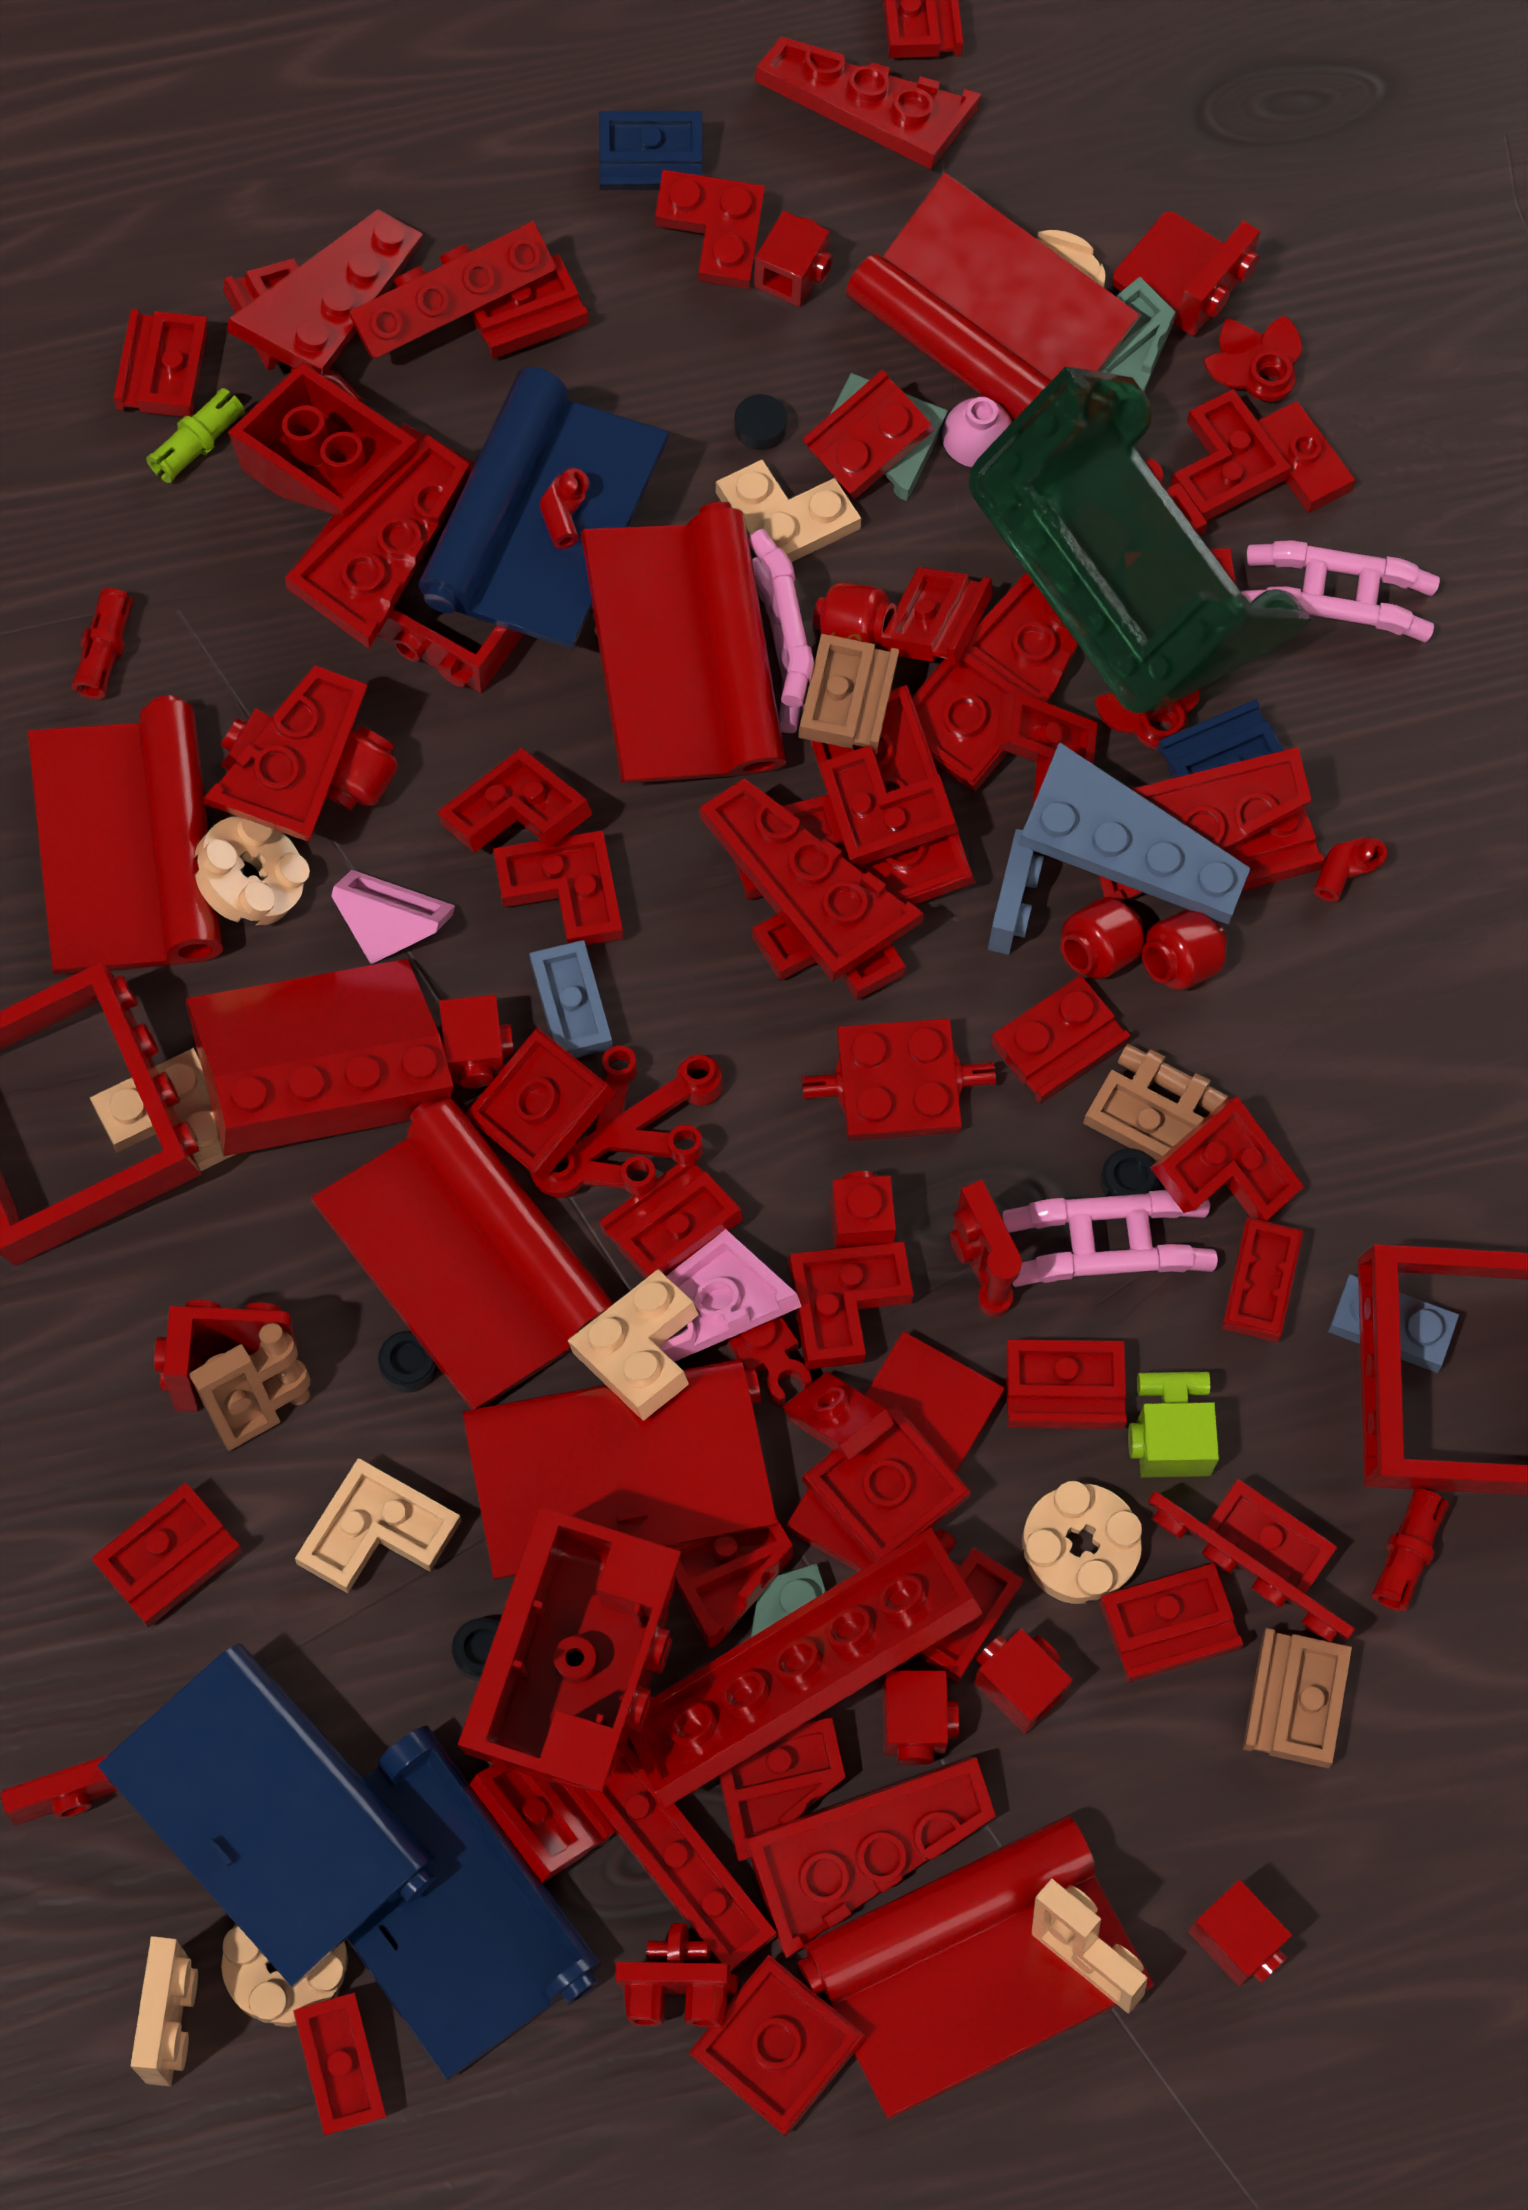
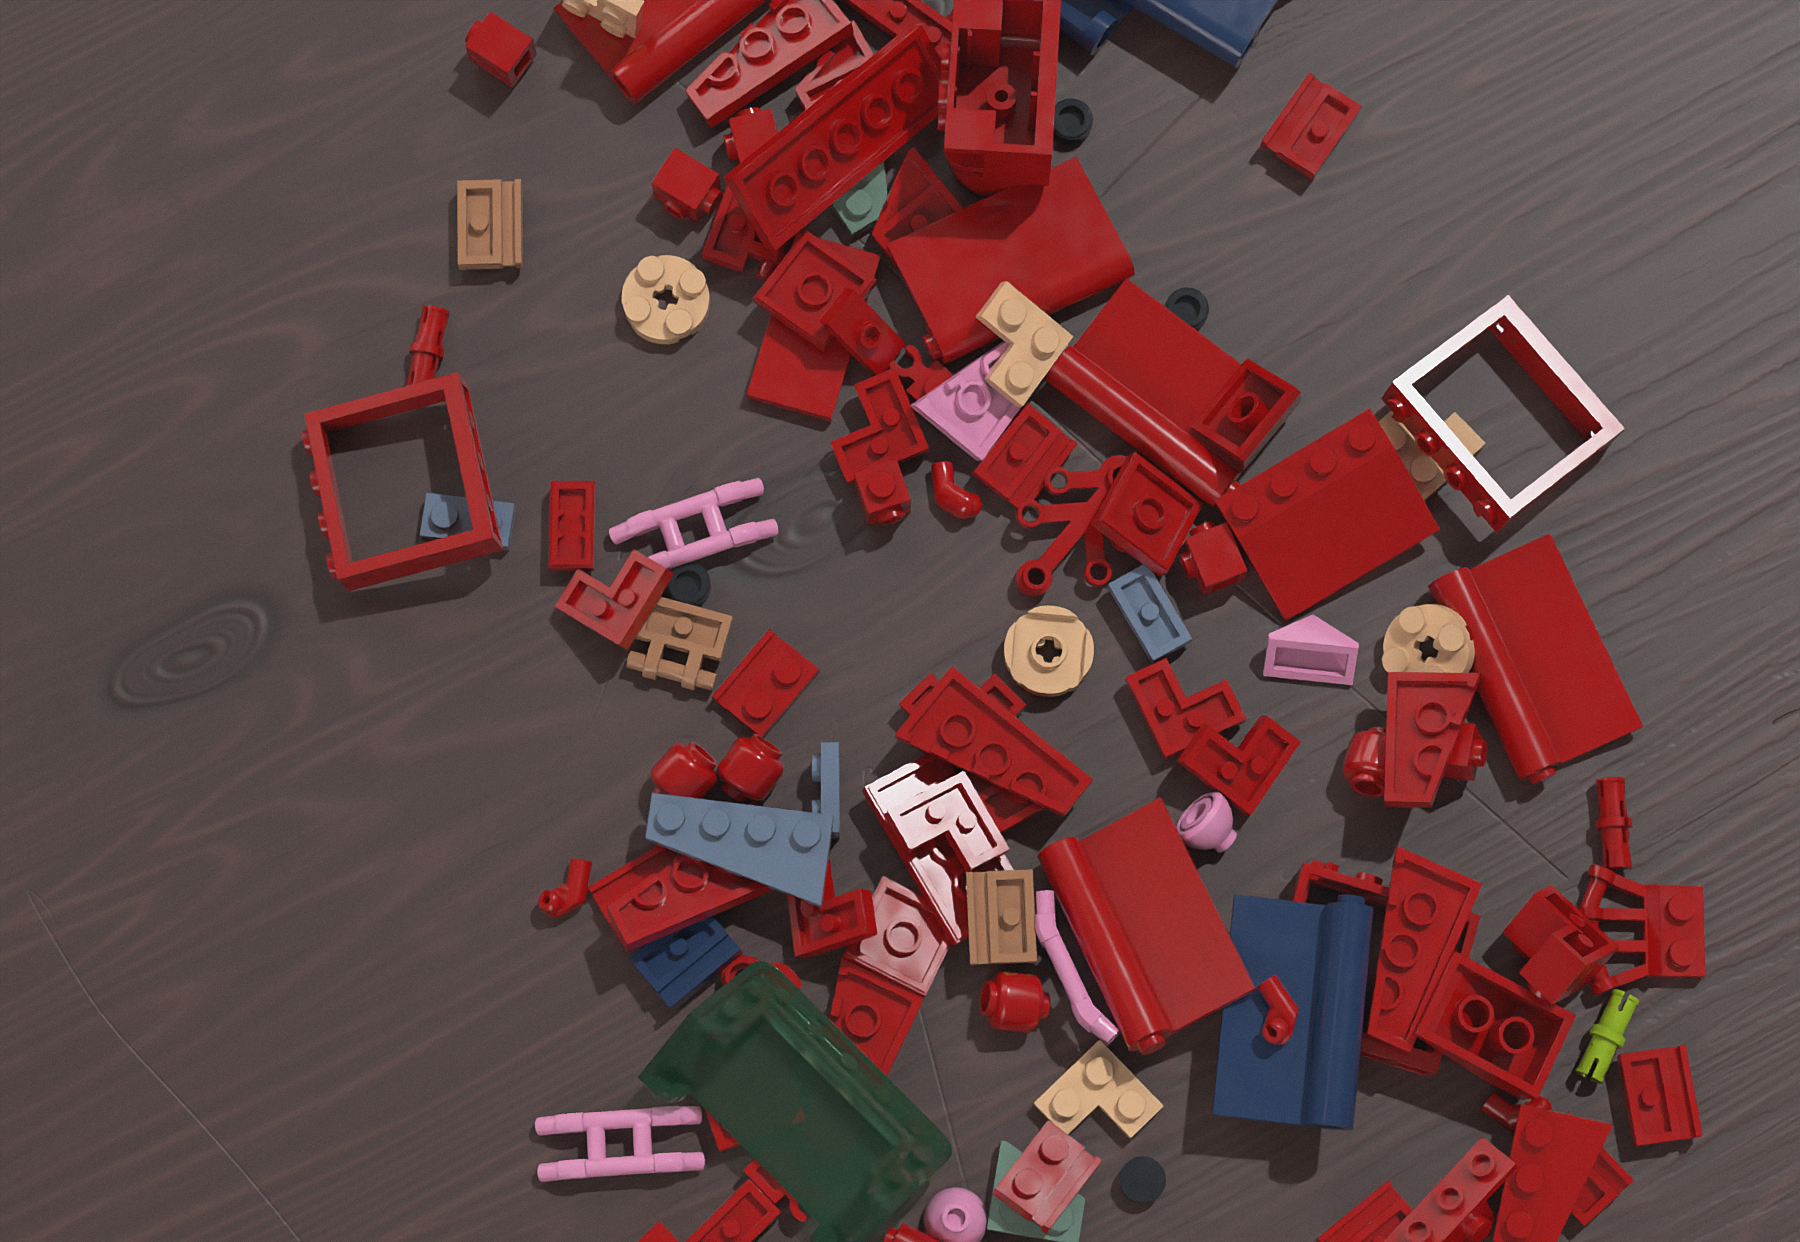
camera: 170 degrees right, 10 degrees up
red bracket [154,1300,297,1412] -> none
nougat plate [188,1323,311,1451] -> none
light nougat plate [295,1458,461,1593] -> none
red plate [801,1018,996,1142] -> none
red plate [880,567,993,666] -> none
red plate [949,1180,1022,1317] -> none
red plate [1006,1340,1127,1429] -> none
red plate [1099,1563,1243,1684] -> none
lime brick [1128,1372,1219,1478] -> none
red bracket [1148,1479,1355,1643] -> none
none -> red arm [931,461,982,519]
none -> light nougat plate [1004,605,1094,697]
none -> bright pink brick [1176,792,1237,853]
none -> red slope [1191,358,1301,470]
none -> red brick [1503,885,1619,1005]
none -> red plate [1578,864,1706,996]

